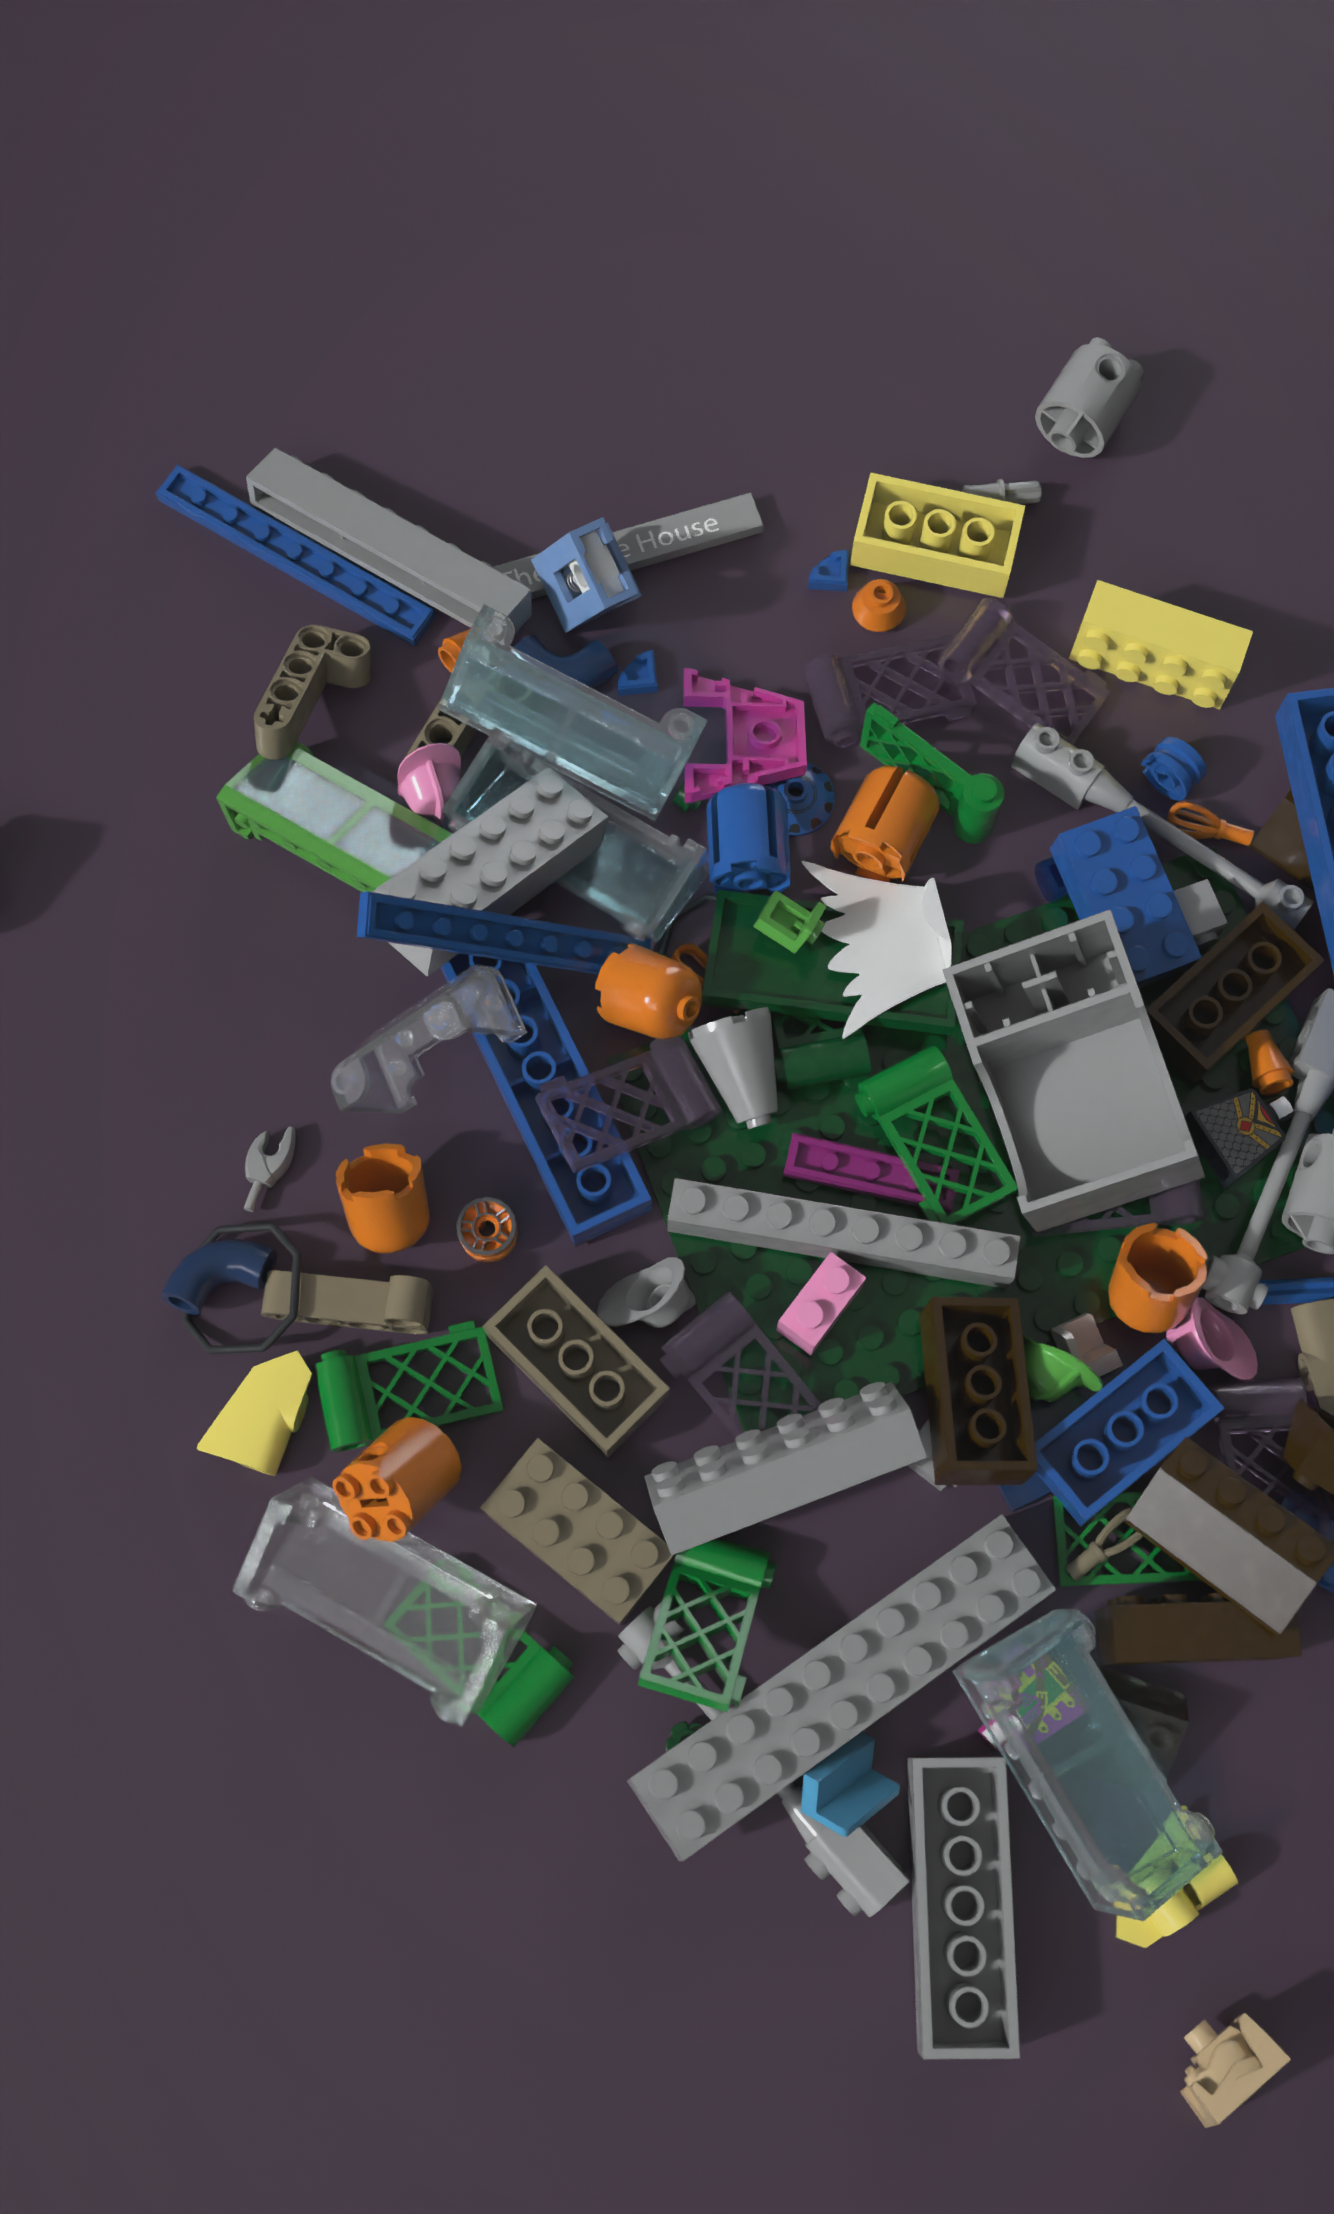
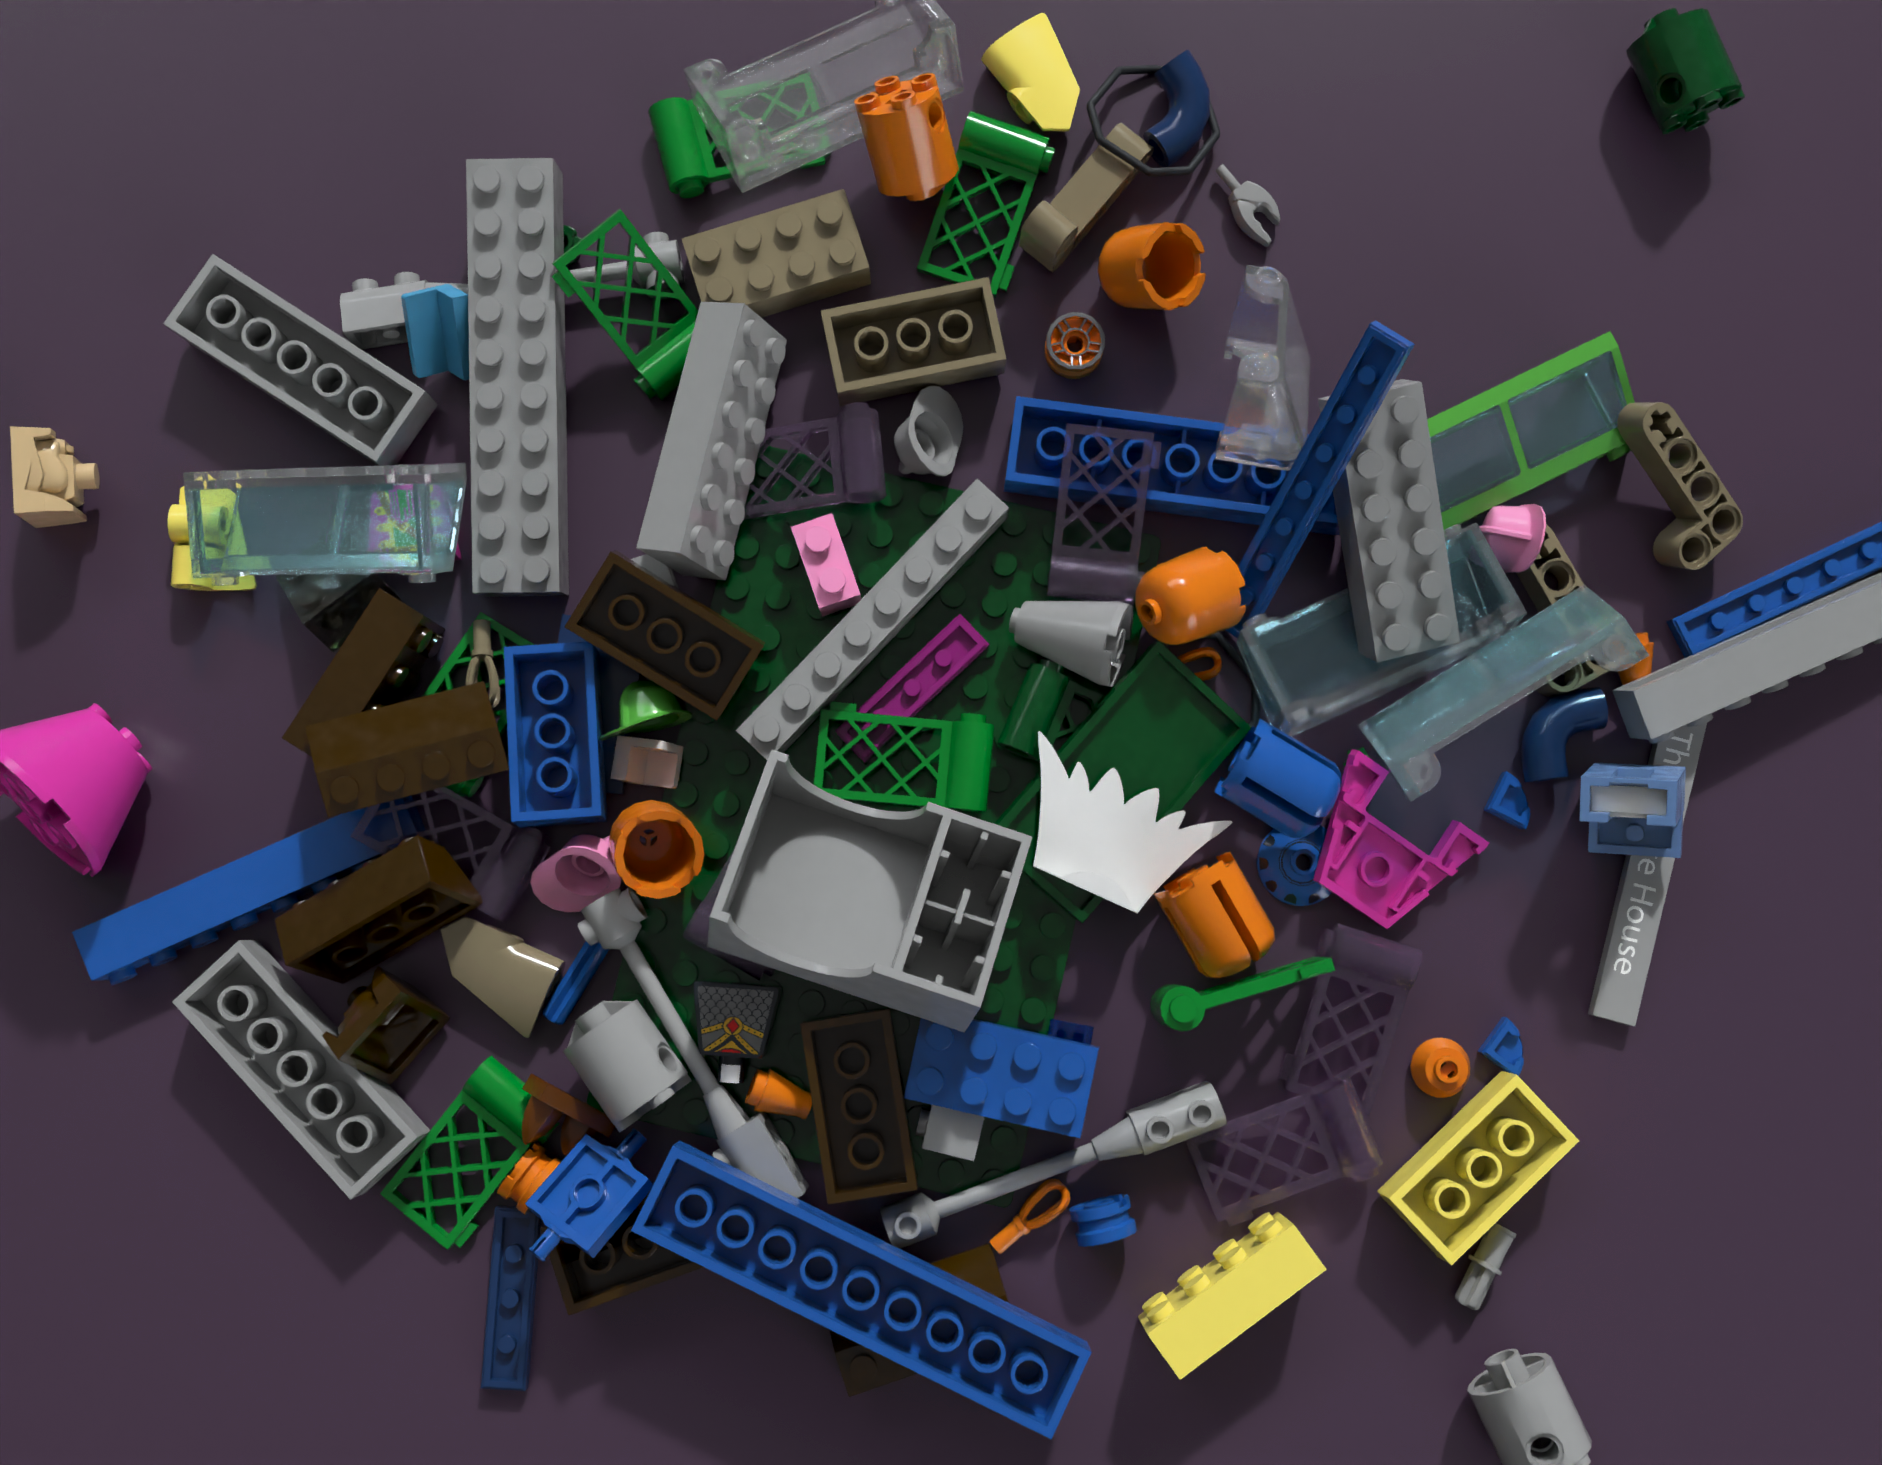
camera: 120 degrees right, 10 degrees up
bright green bracket [753,890,826,954] -> none

